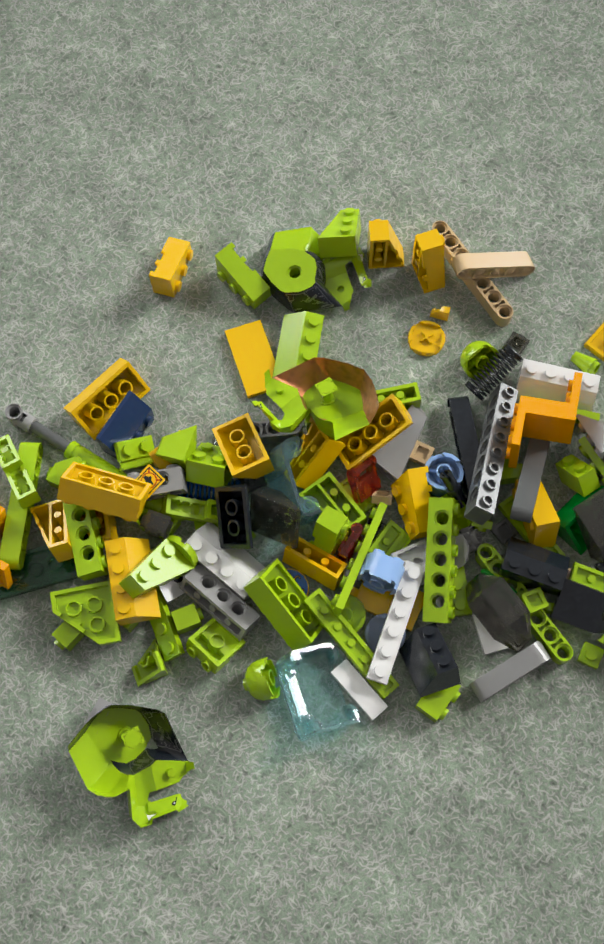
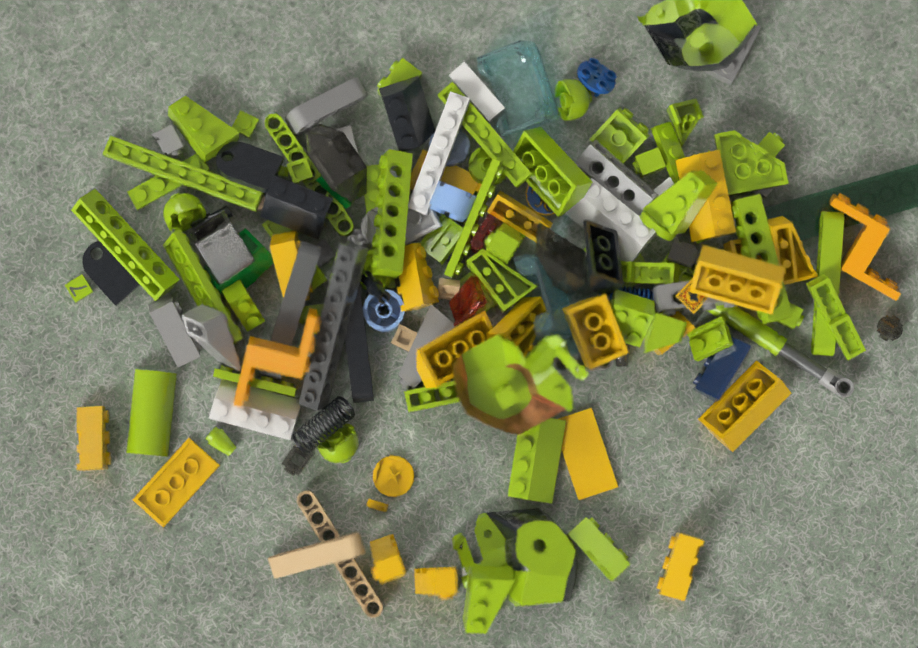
camera: 175 degrees right, 15 degrees up
none -> blue plate [577,58,617,98]

